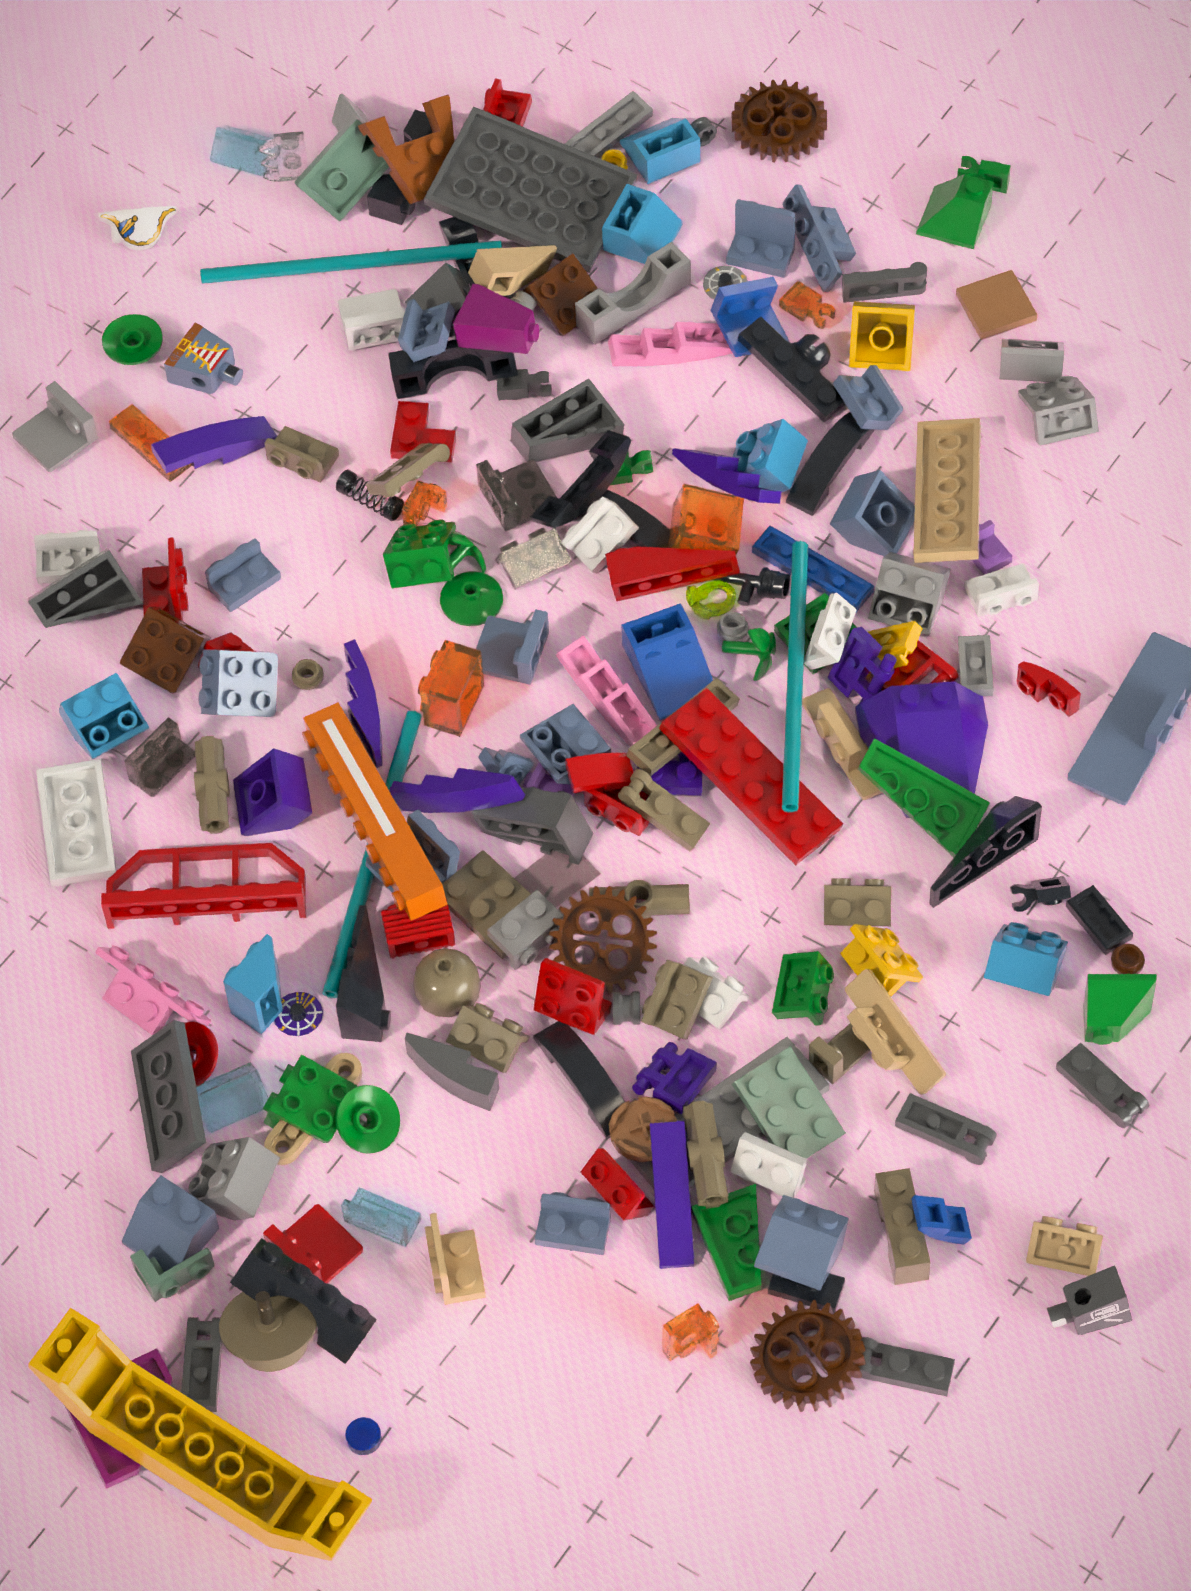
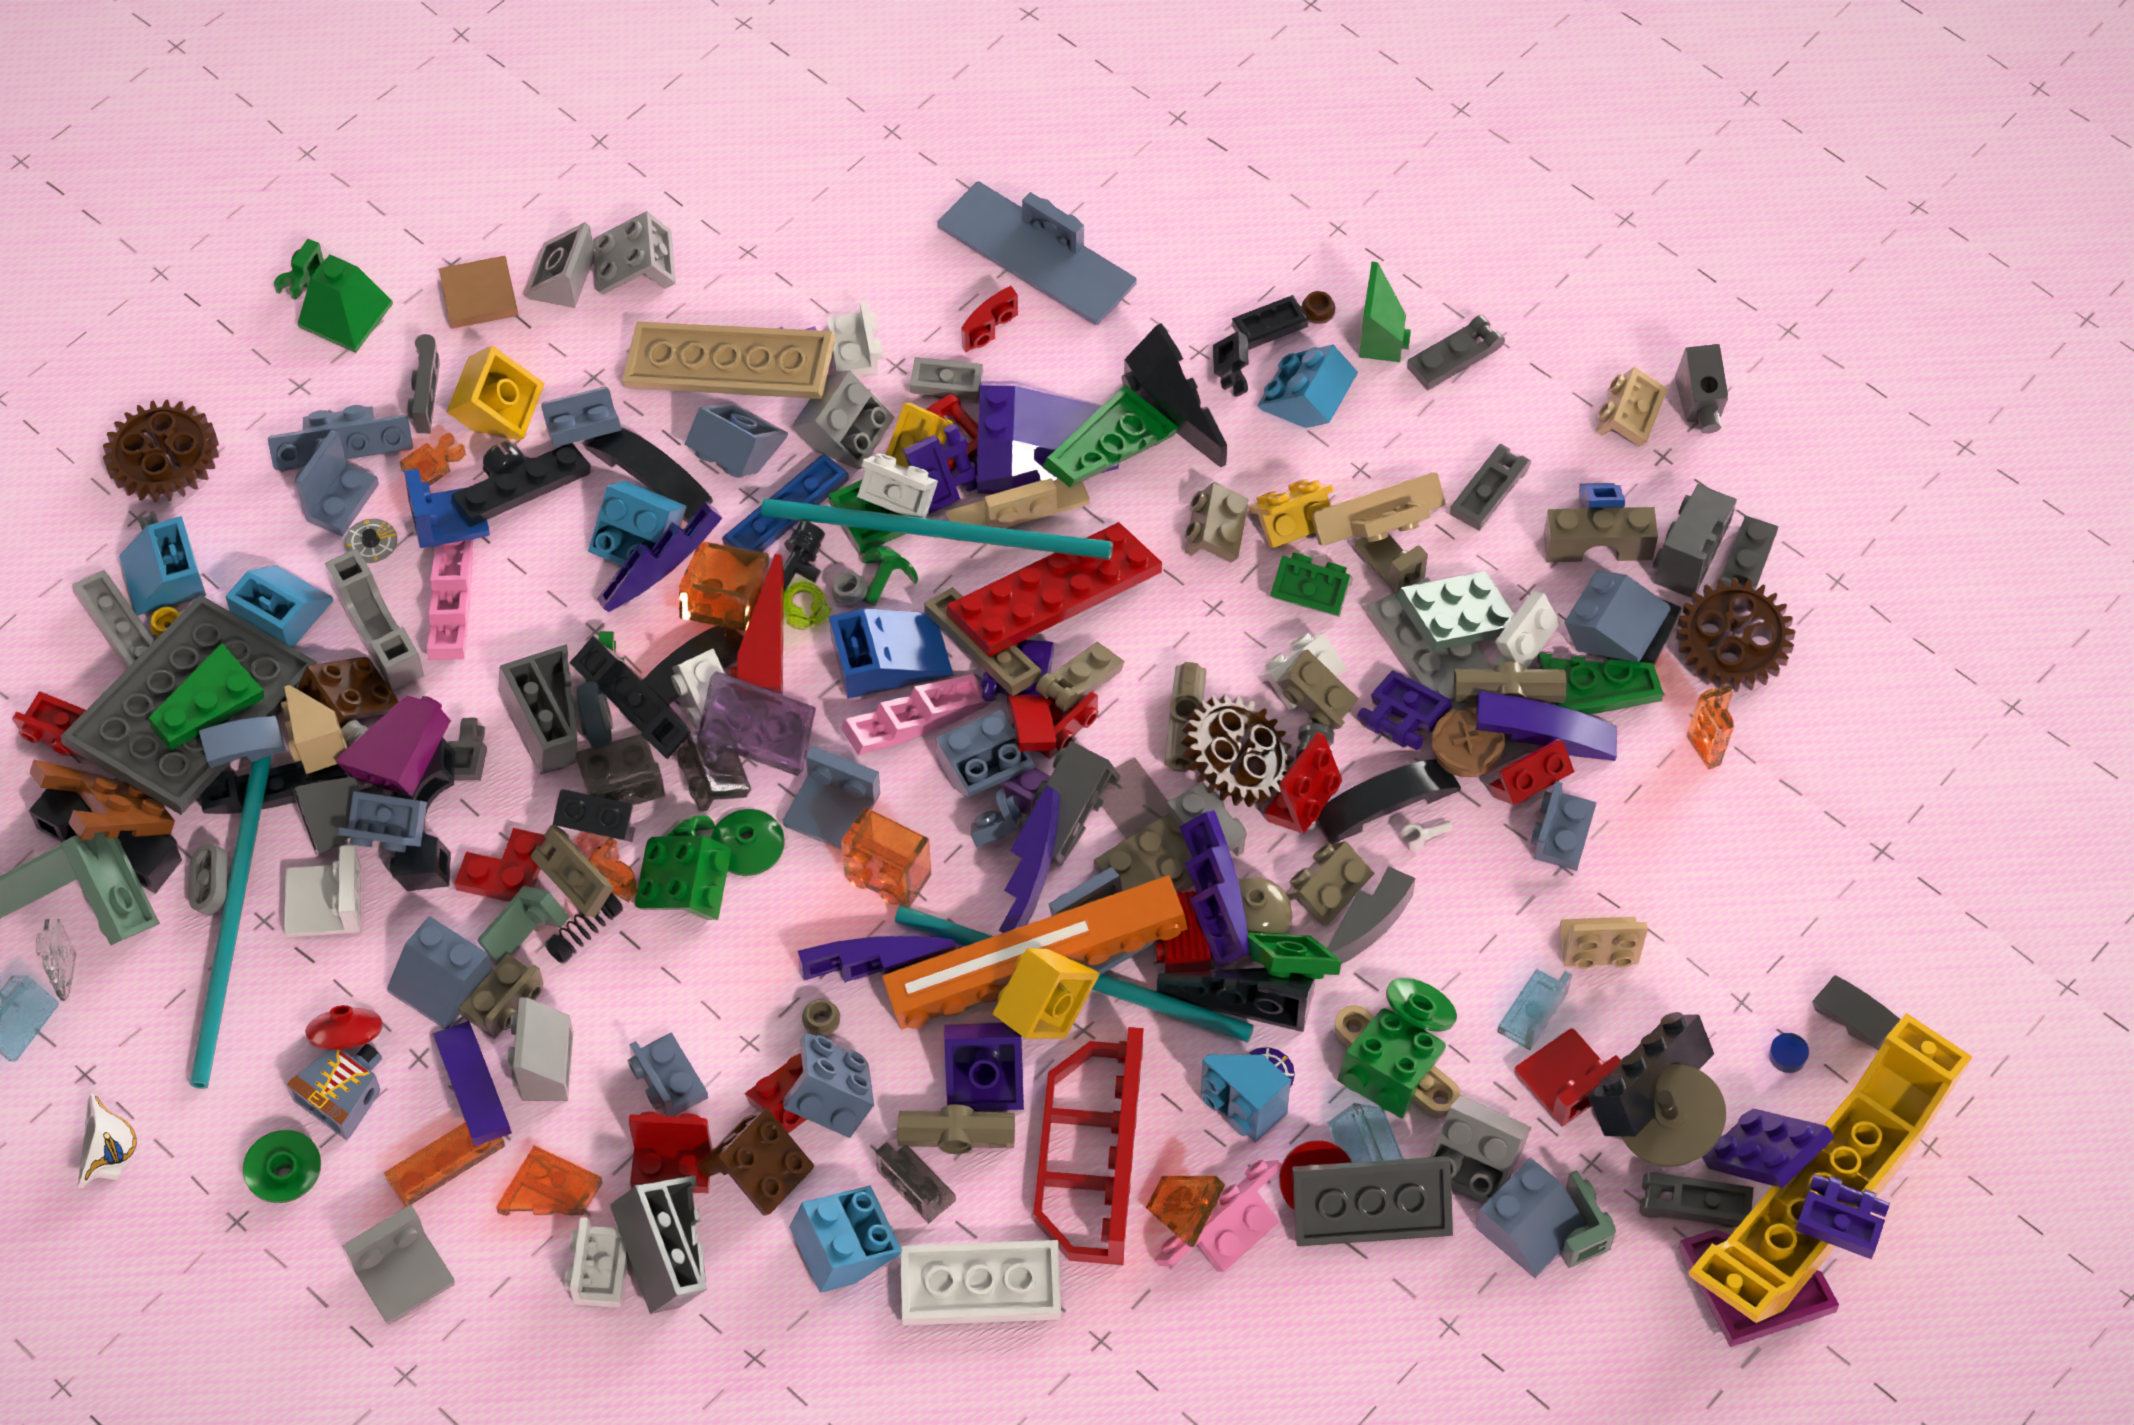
camera: 85 degrees left, 0 degrees up
none -> green wing [149,643,264,751]
none -> light grey plate [189,842,227,915]
none -> sand blue slope [199,716,286,768]
none -> red dish [305,1005,383,1050]
none -> sand blue slope [387,916,493,1029]
none -> sand green bracket [477,886,570,964]
none -> clear orange wing [496,1145,603,1216]
none -> light grey slope [508,998,574,1101]
none -> black bracket [552,789,636,842]
none -> black wheel [575,682,613,748]
none -> clear purple plate [697,671,816,776]
none -> yellow slope [992,948,1100,1039]
none -> clear orange wing [1145,1176,1225,1247]
none -> dark purple slope [1179,810,1250,968]
none -> green plate [1247,932,1342,979]
none -> white hand [1402,821,1453,852]
none -> dark grey wedge [1652,484,1737,598]
none -> dark purple plate [1702,1108,1834,1188]
none -> dark purple plate [1795,1174,1890,1259]
none -> dark grey slope [1812,975,1901,1050]

